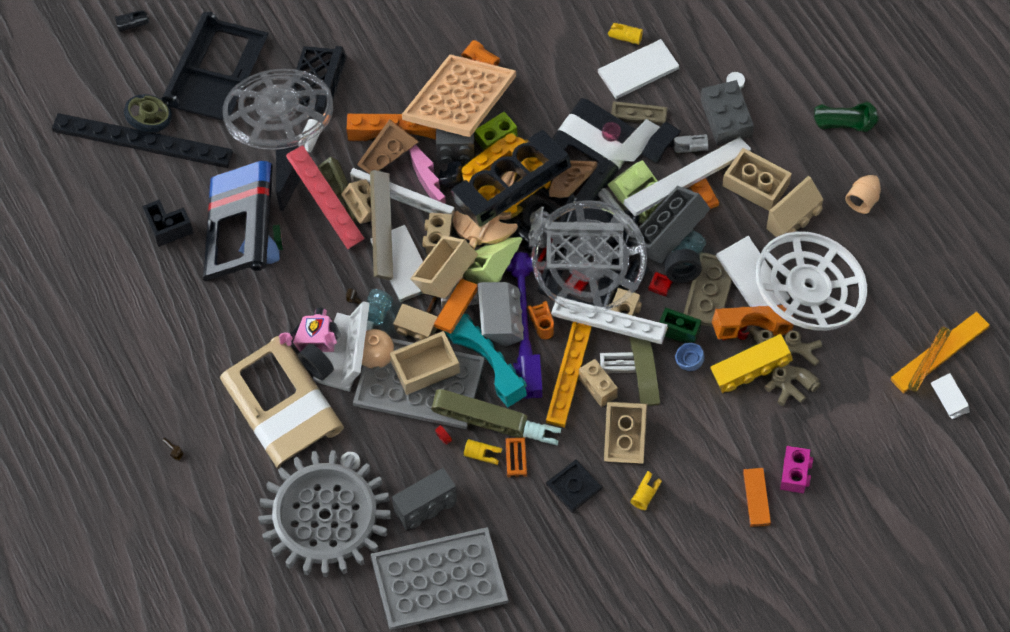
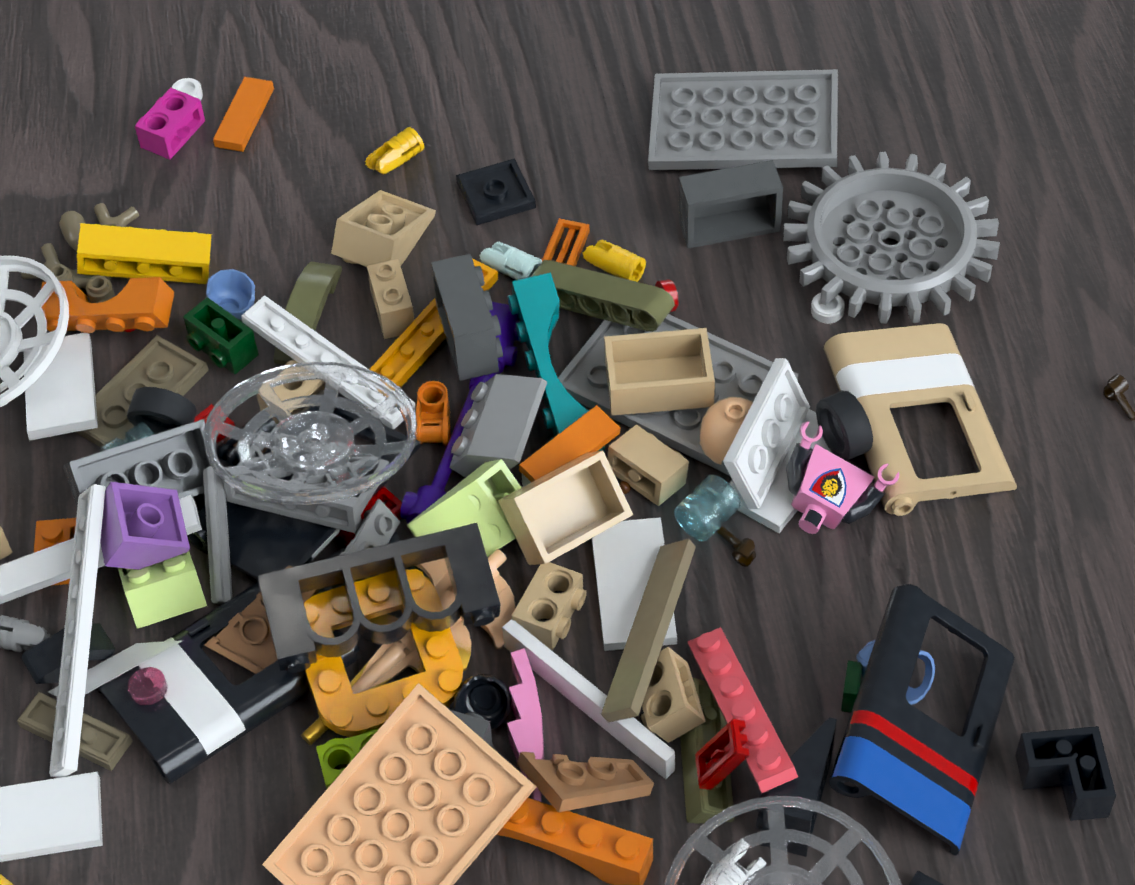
camera: 160 degrees left, 10 degrees down
white tile [600,352,636,373] -> none
none -> white tile [49,484,106,778]
none -> medium lavender slope [100,482,190,570]
none -> white tile [172,78,203,100]
none -> dark grey piece [431,254,503,381]
none -> red tile [695,718,750,790]

